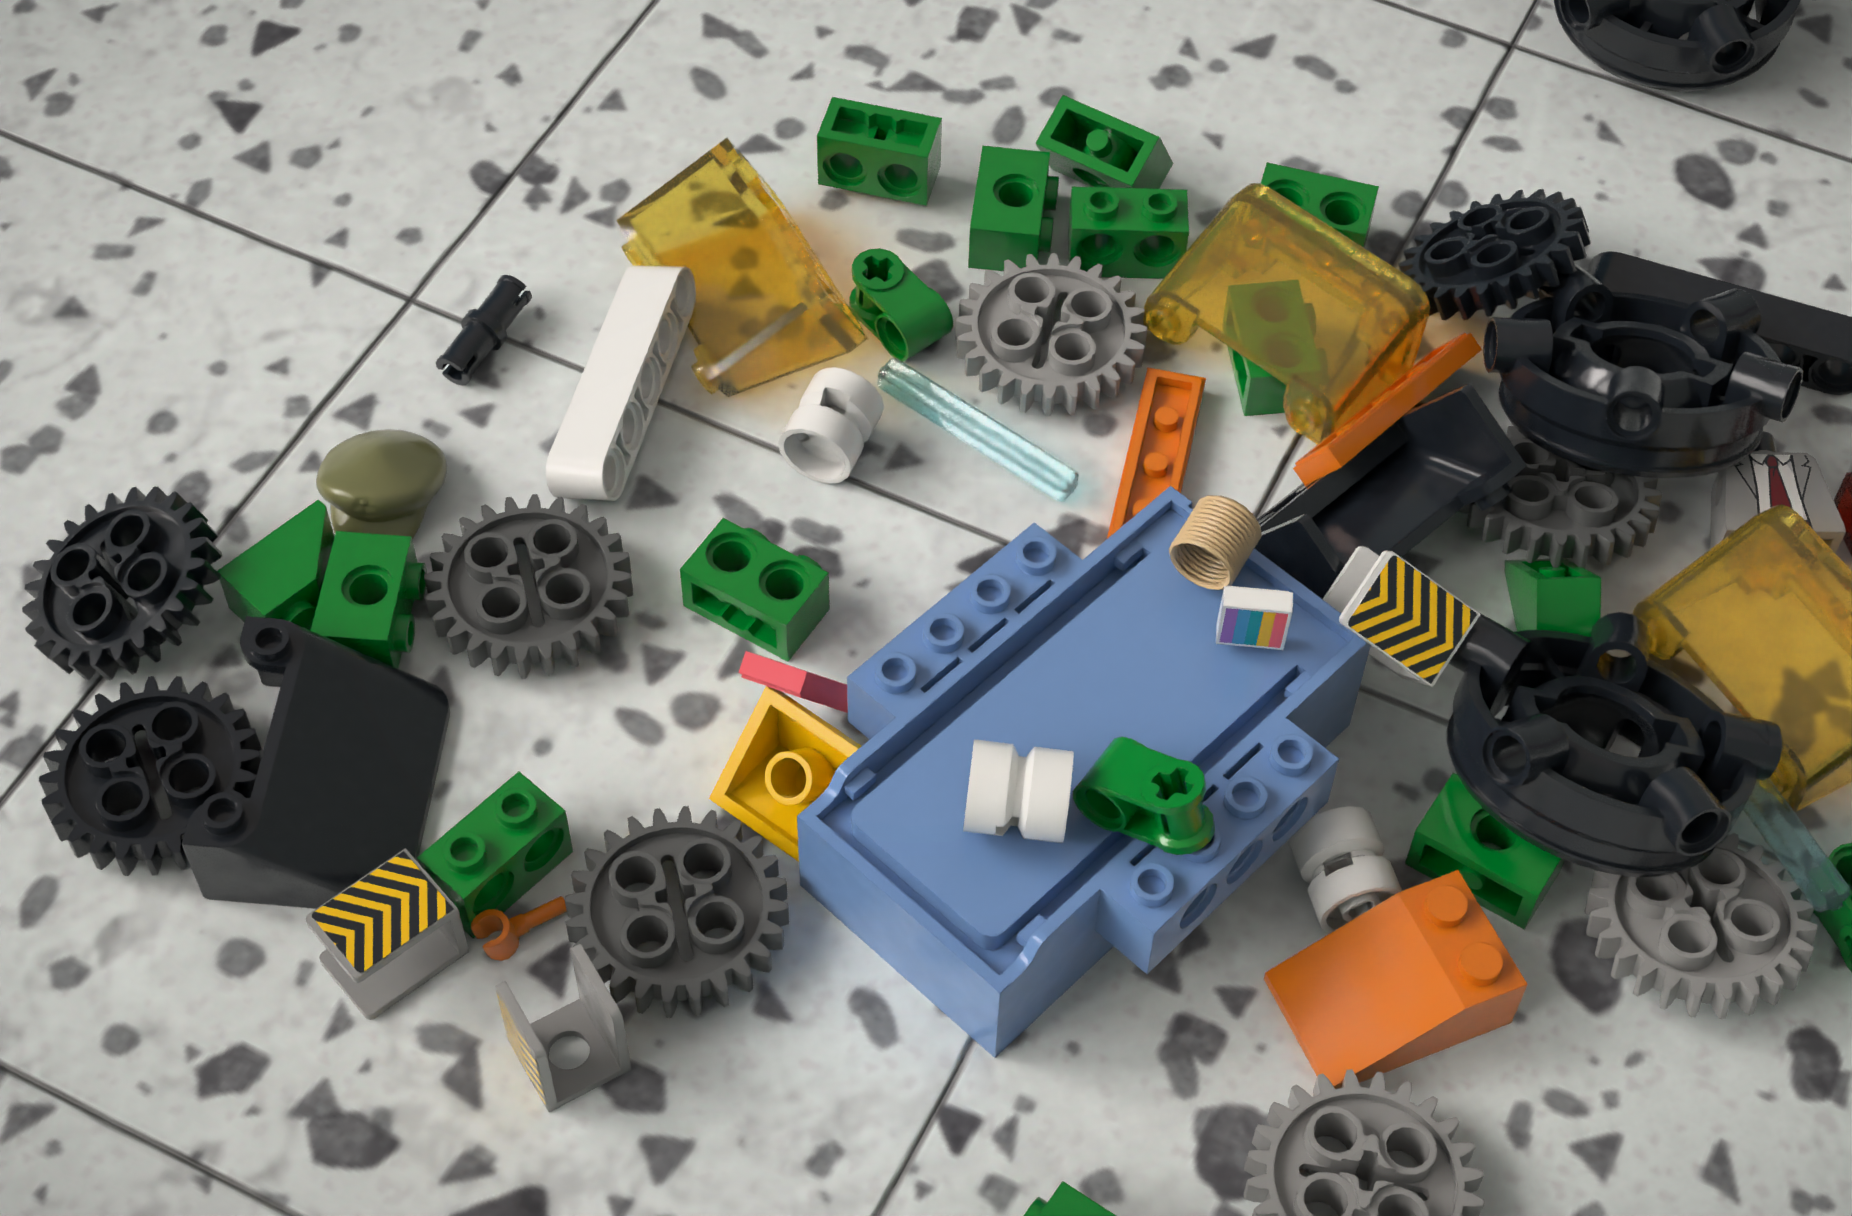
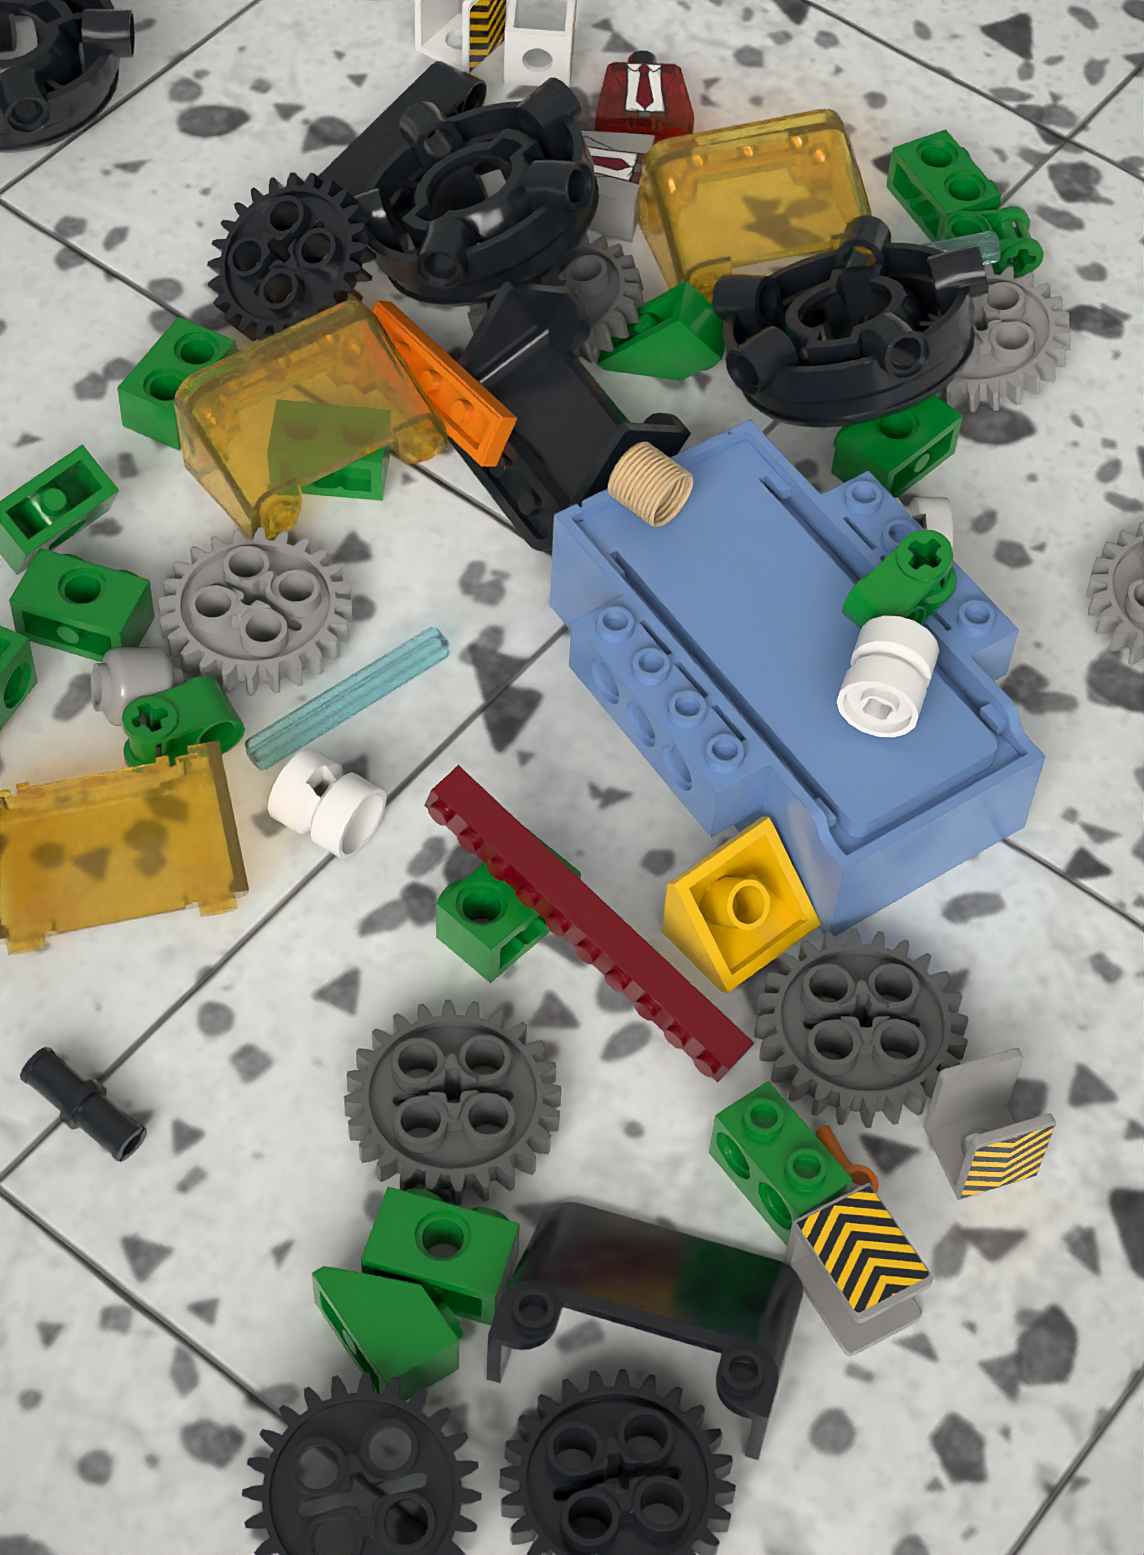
camera: 80 degrees left, 0 degrees up
olive piece [316,429,447,539] -> none
white beam [546,266,696,501] -> none
coral tile [738,651,848,713] -> none
green brick [1068,186,1189,279] -> none
orange tile [1107,367,1206,539] -> none
tile [1216,585,1293,650] -> none
orange slope [1264,870,1528,1089] -> none
piece [1323,546,1481,687] -> none
none -> light grey head [90,647,184,726]
none -> dark red piece [424,765,754,1083]

